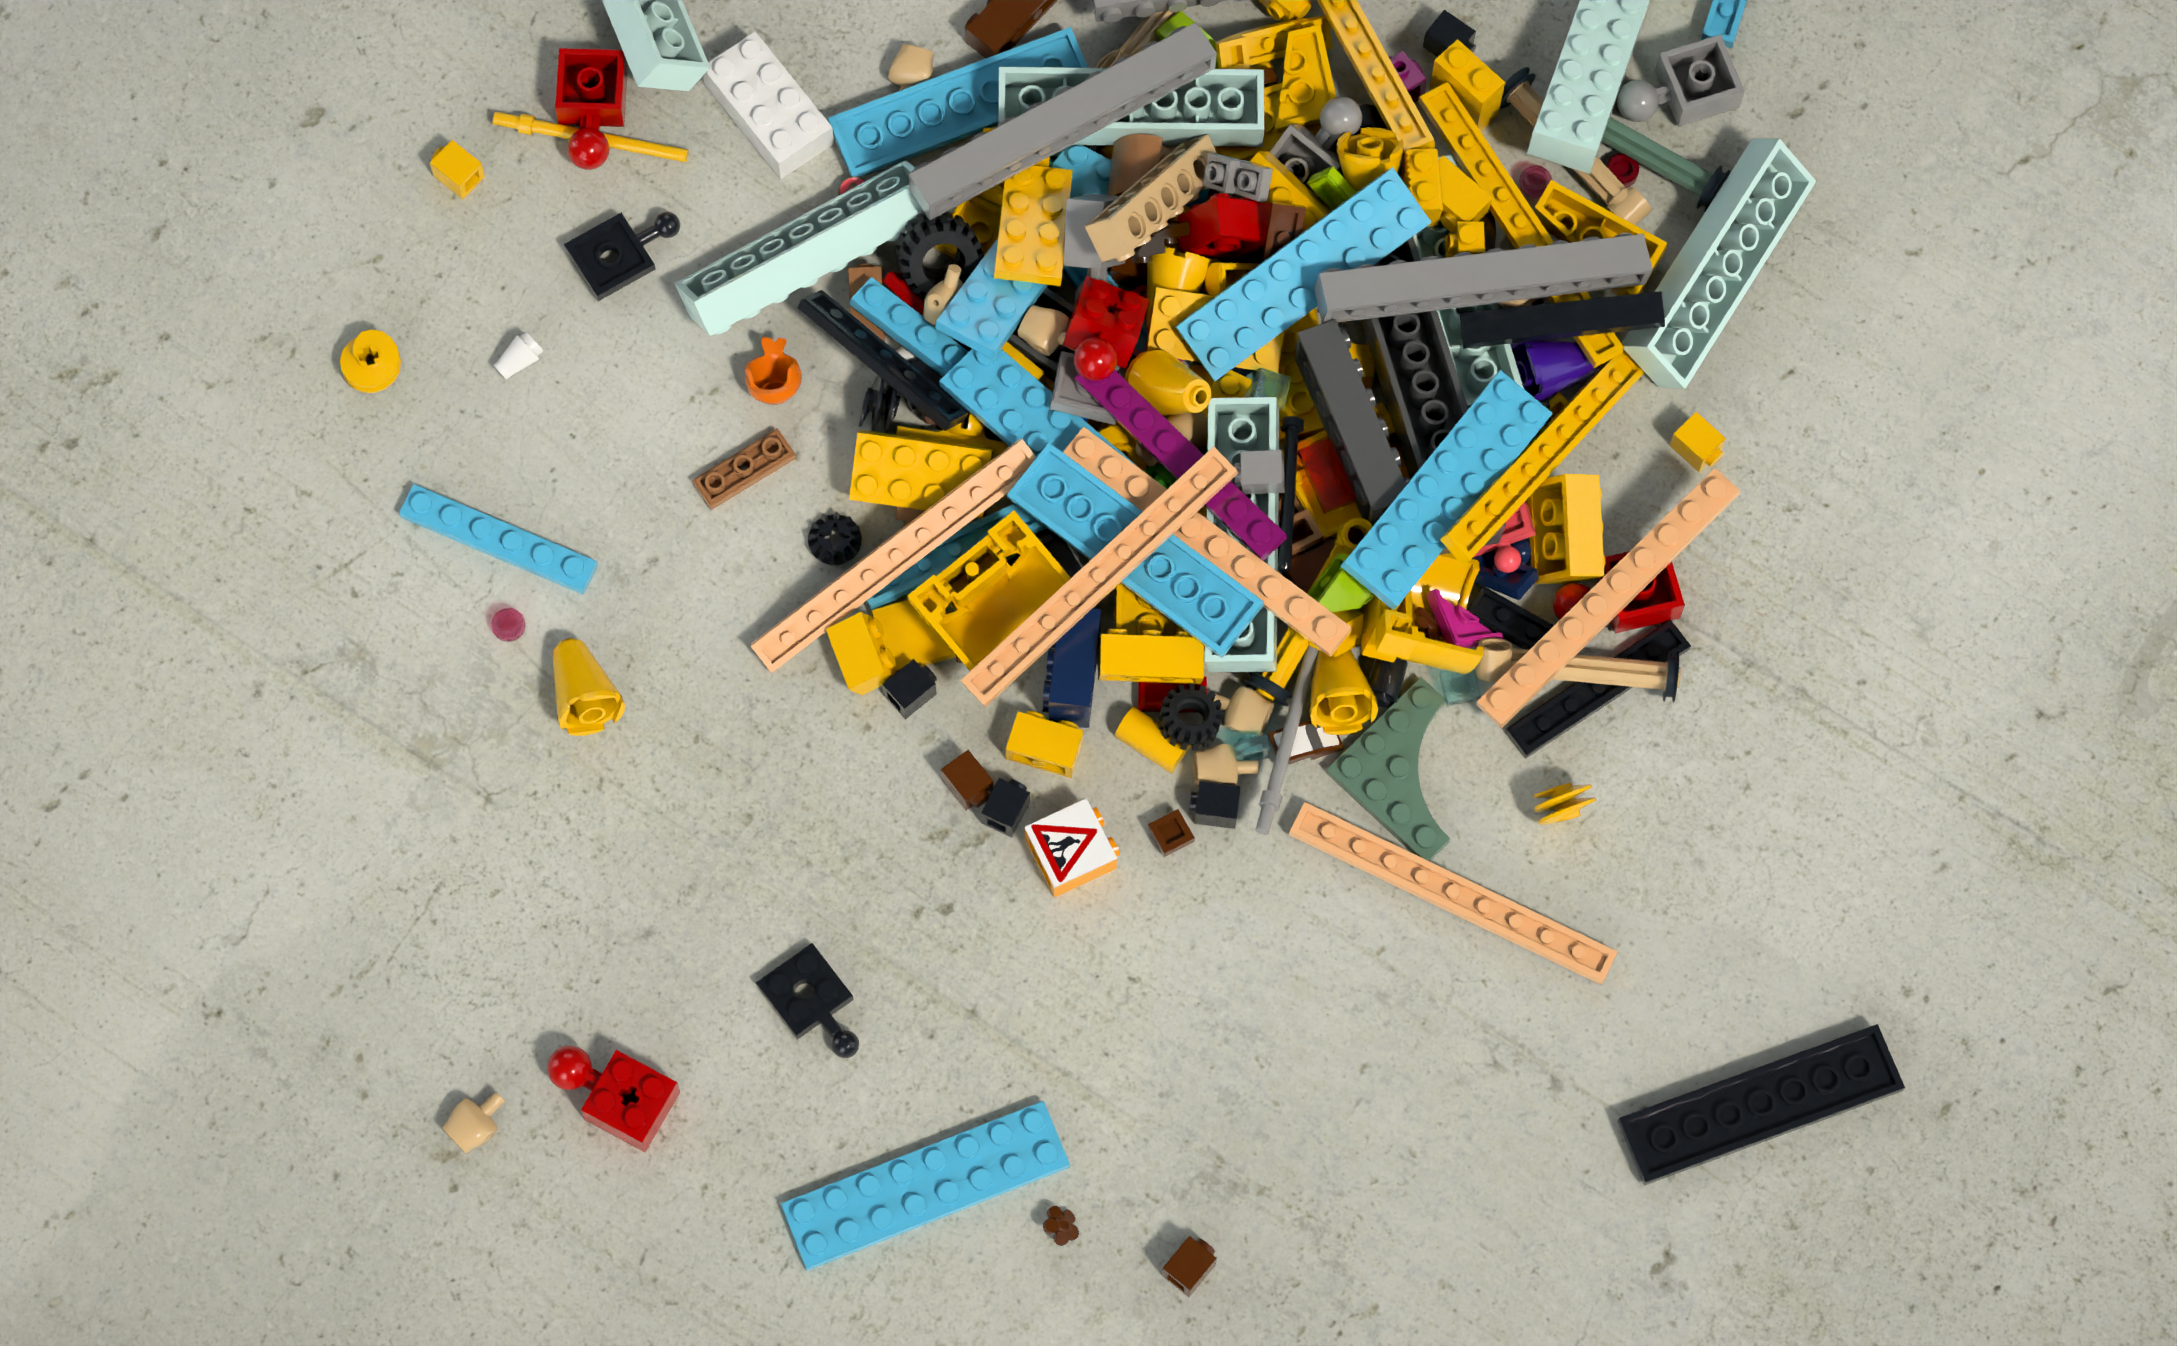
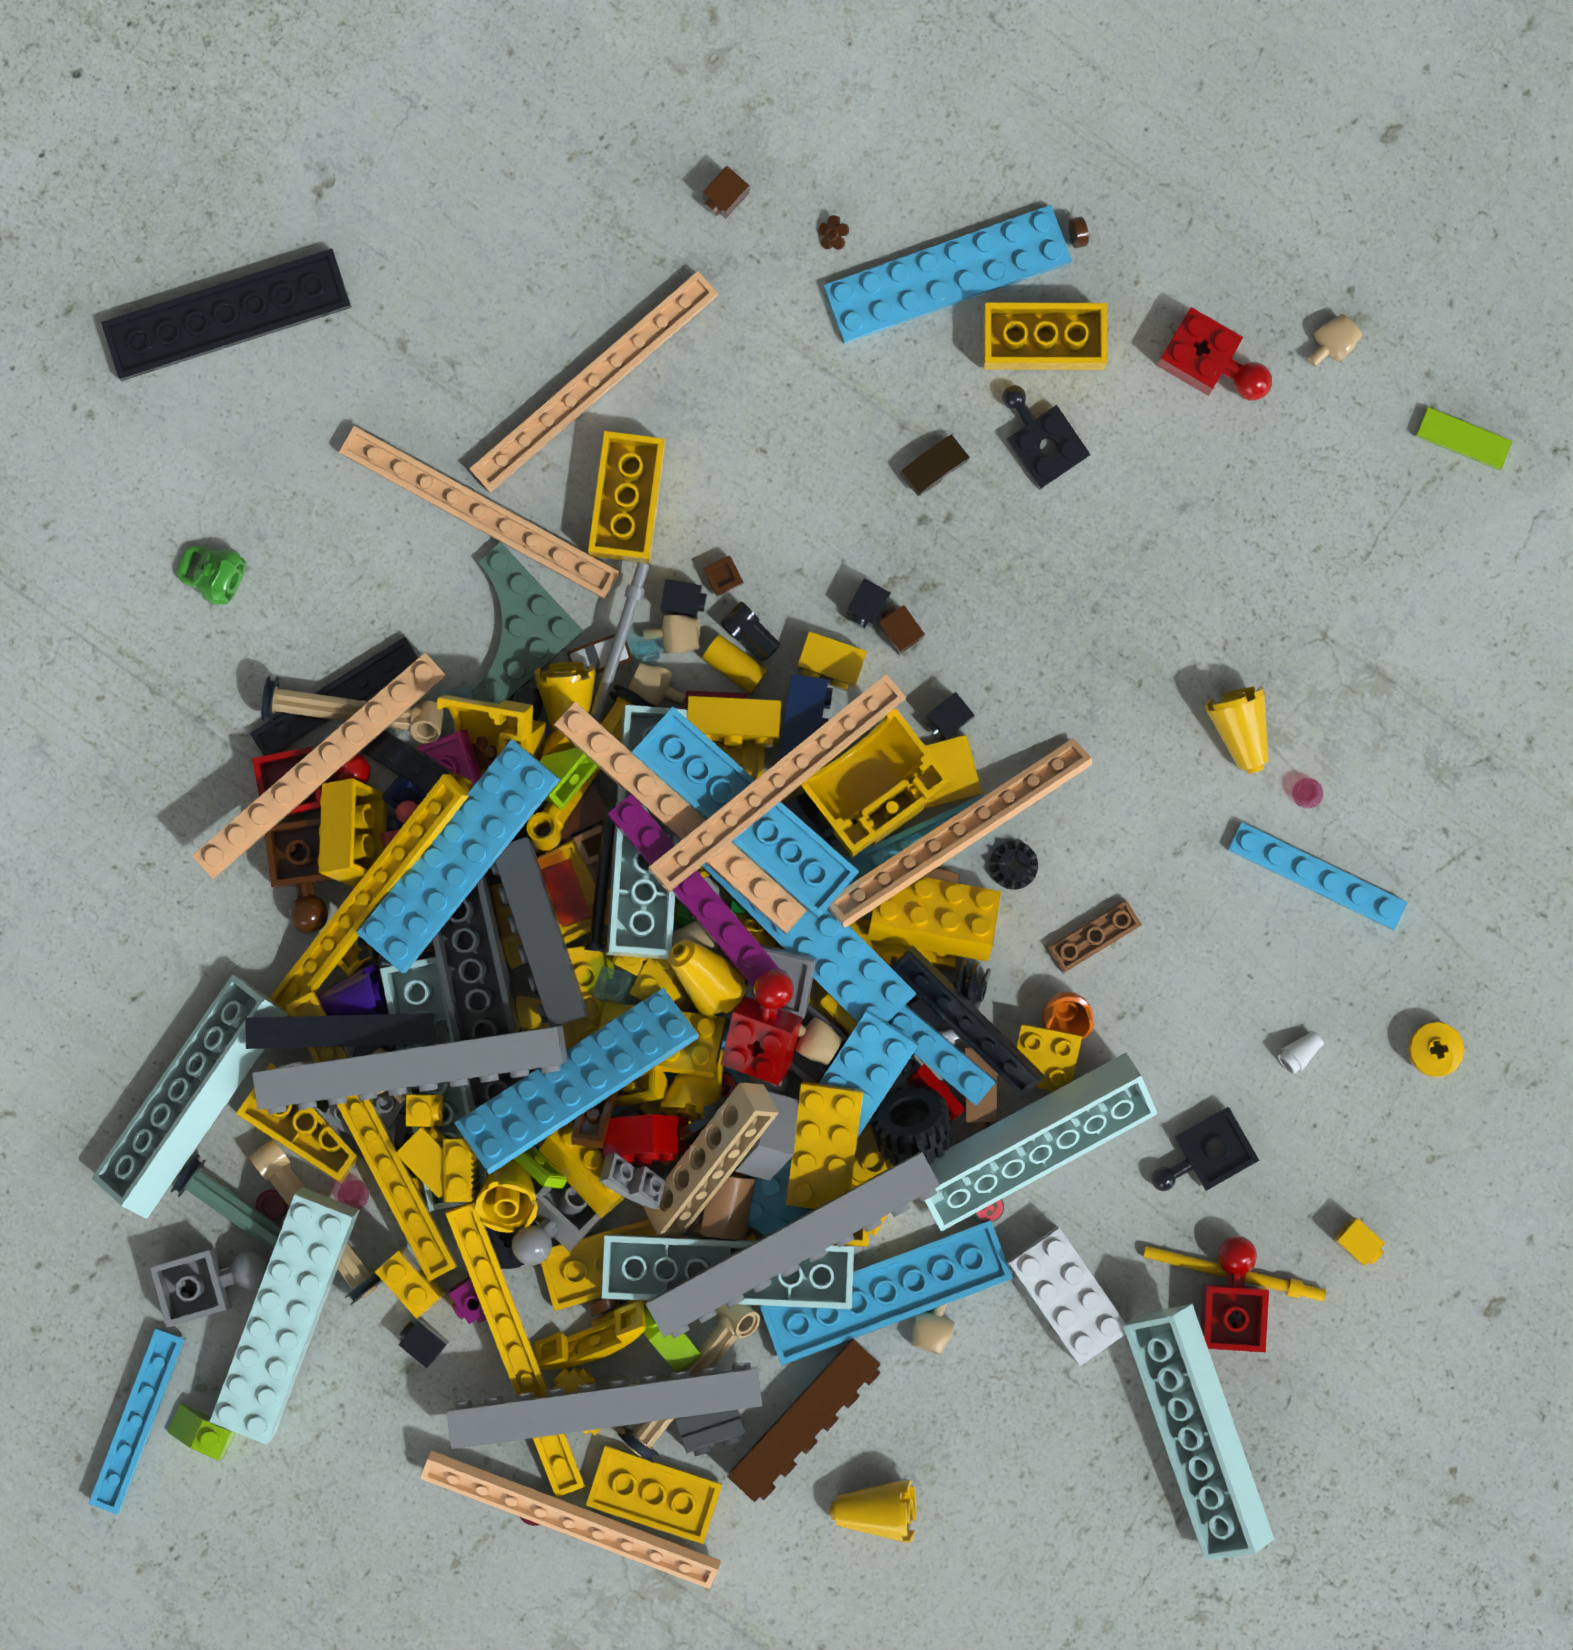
camera: 175 degrees left, 15 degrees up
yellow brick [826,612,896,696] -> none
tan piece [923,264,964,325] -> none
piece [1024,798,1120,898] -> none
black tyre [1158,683,1223,751] -> none
light grey brick [1234,450,1285,494] -> none
yellow wing [1276,24,1336,133] -> none
yellow piece [1534,783,1596,825] -> none
yellow brick [1669,412,1726,472] -> none
none -> bright green piece [176,545,246,605]
none -> reddish brown brick [265,818,337,934]
none -> light nougat plate [469,271,718,493]
none -> yellow brick [588,431,666,564]
none -> black piece [719,601,781,663]
none -> dark brown slope [900,434,970,496]
none -> yellow brick [983,303,1107,370]
none -> yellow hinge [1017,1024,1082,1091]
none -> reddish brown tile [1068,216,1089,248]
none -> lime tile [1415,407,1513,471]

